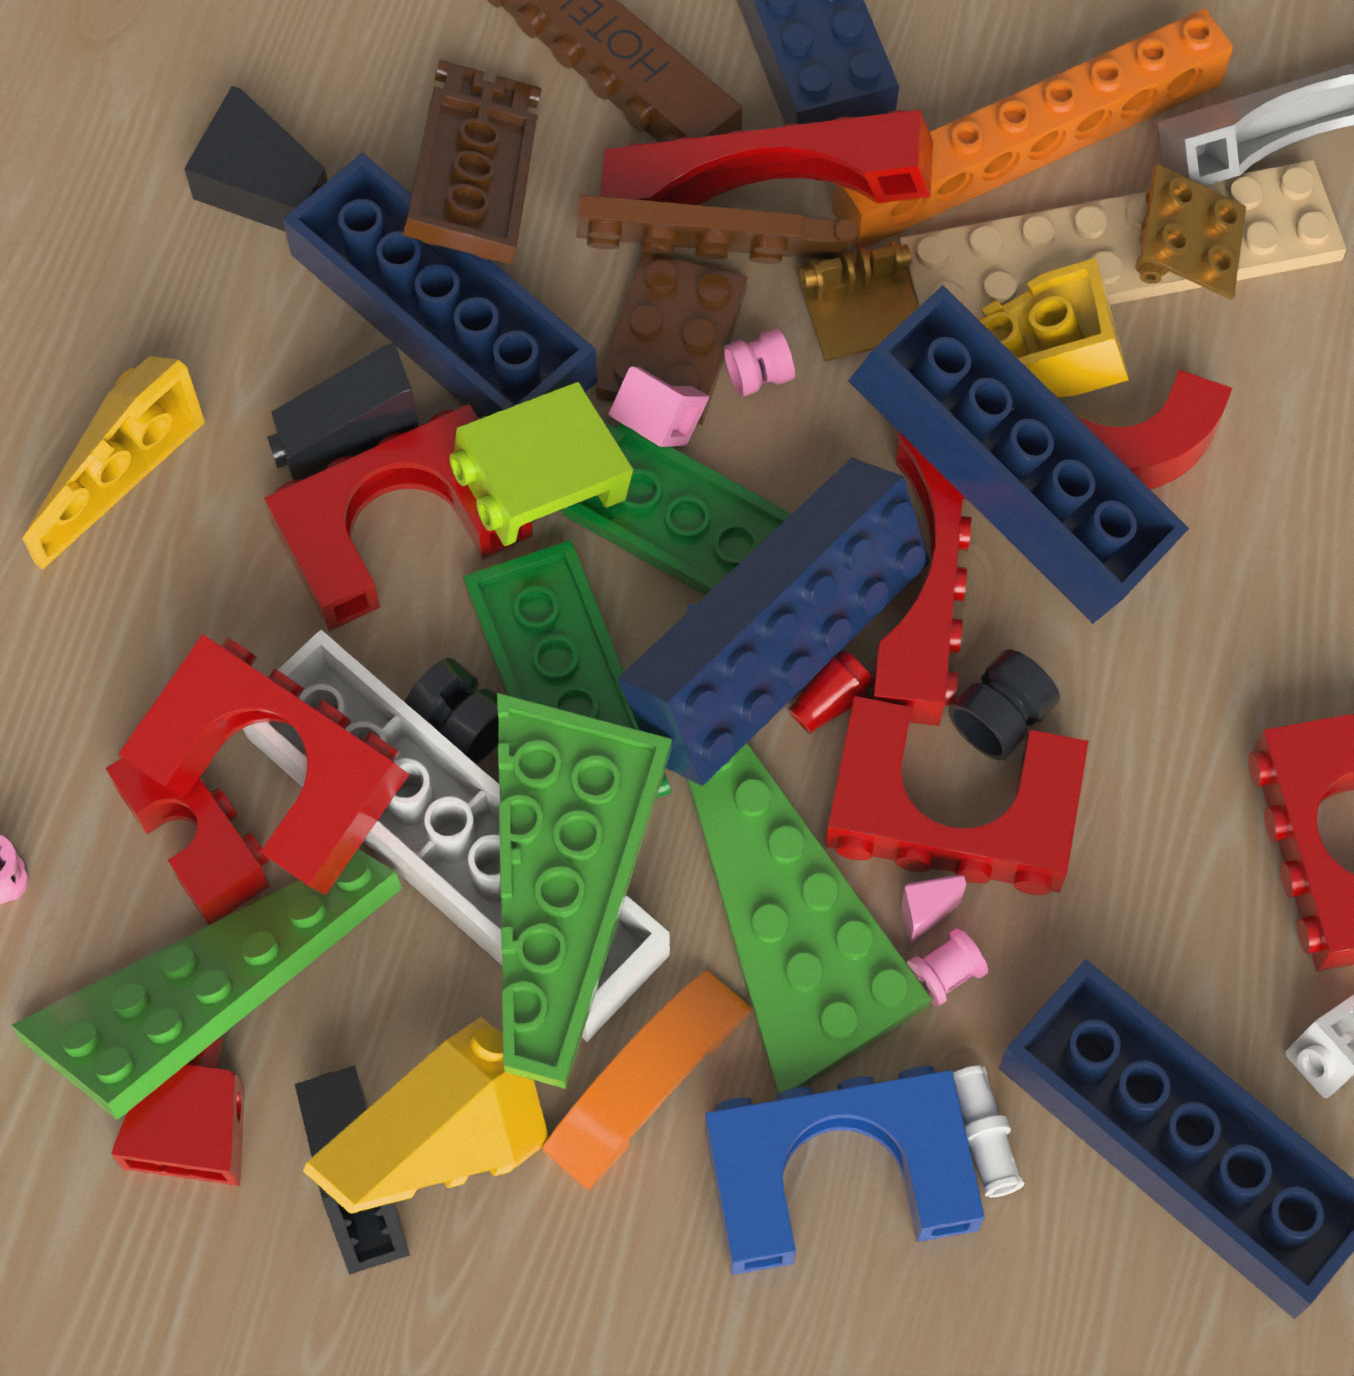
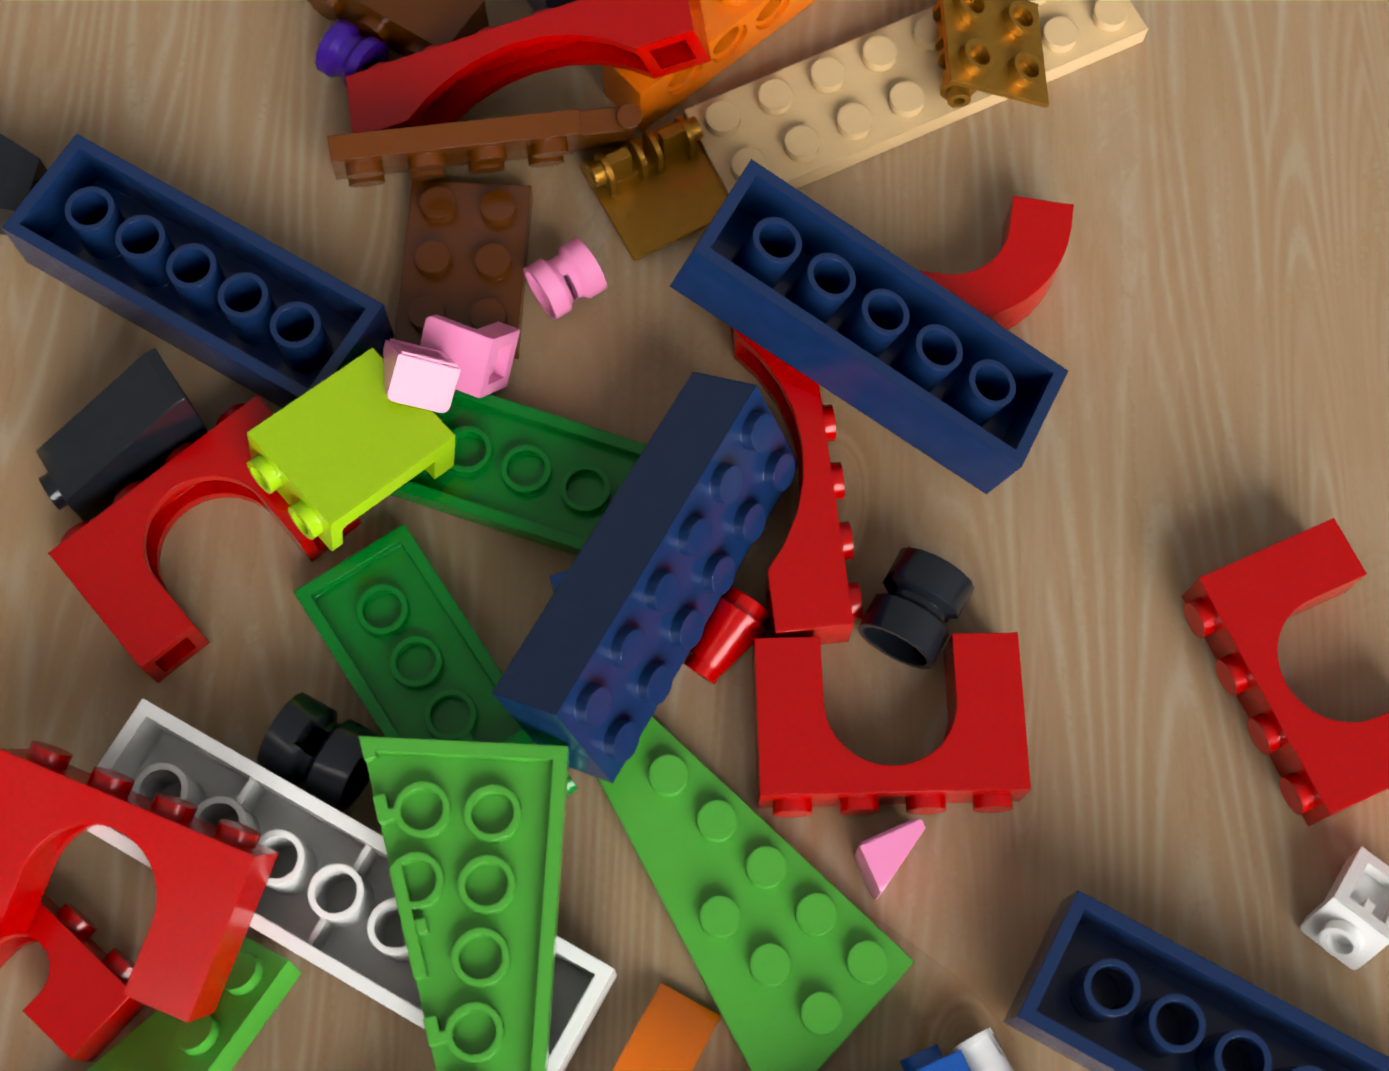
camera: 15 degrees left, 5 degrees up
reddish brown hinge [403,59,542,265] -> none
bright pink bush [907,928,988,1007] -> none
yellow wedge [978,257,1129,397] -> none
none -> dark purple wheel [315,19,389,87]
none -> slope [383,338,461,413]

